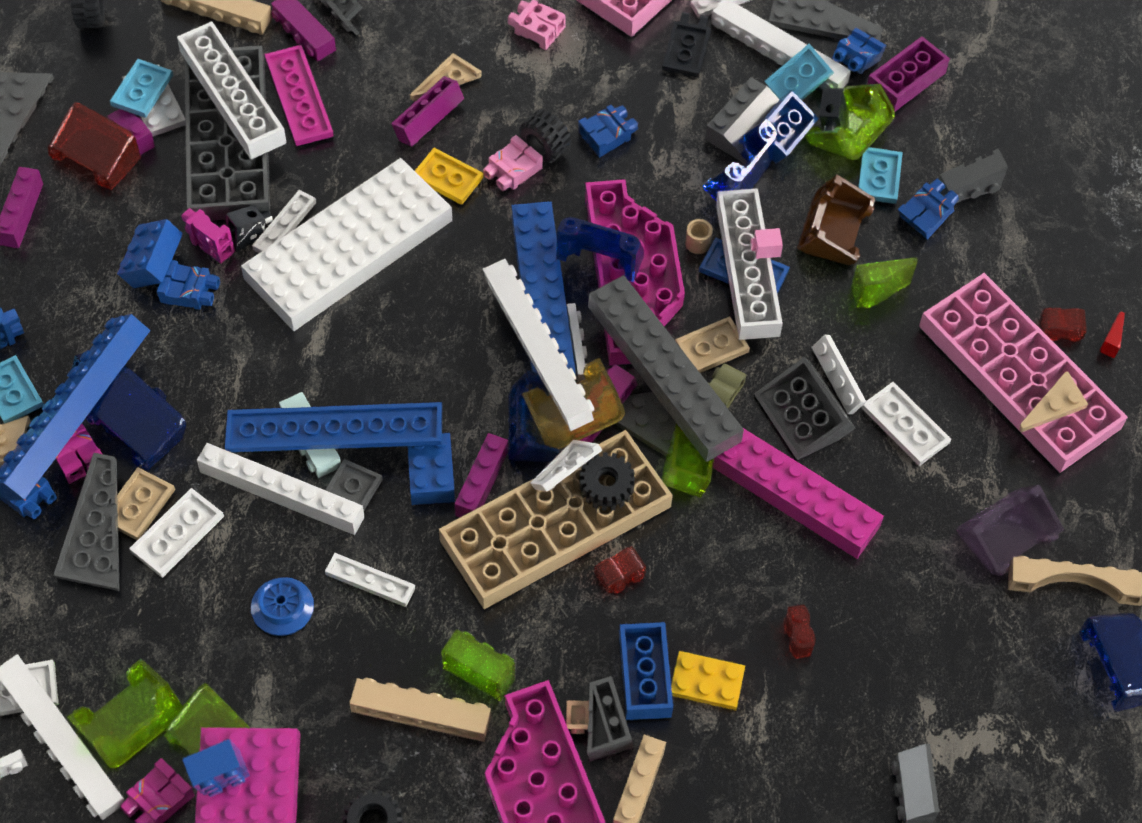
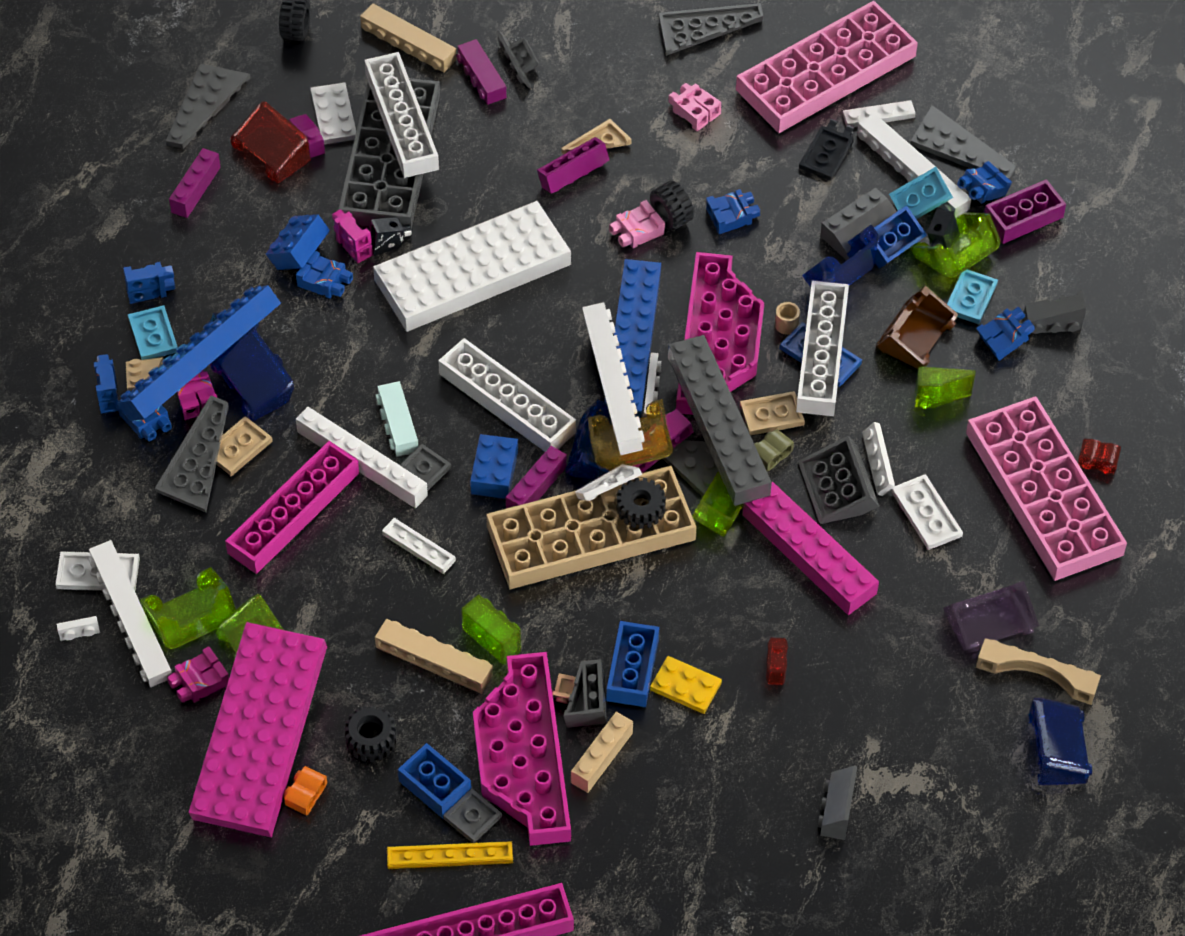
camera: 15 degrees right, 5 degrees down
medium azure plate [110,59,173,118] -> none
white plate [129,488,224,578] -> none
blue brick [183,739,250,797] -> none
blue plate [225,402,442,452] -> none
blue piece [251,577,314,636] -> none
white plate [252,190,316,253] -> none
dark pink plate [264,45,334,146] -> none
yellow plate [415,148,484,205] -> none
clear blue windscreen [556,217,644,282] -> none
clear red brick [595,546,646,594] -> none
bright pink brick [750,228,783,259] -> none
tan wing [1019,371,1088,432] -> none
red slope [1100,311,1125,358] -> none
none -> dark pink brick [225,441,359,574]
none -> white brick [438,338,576,452]

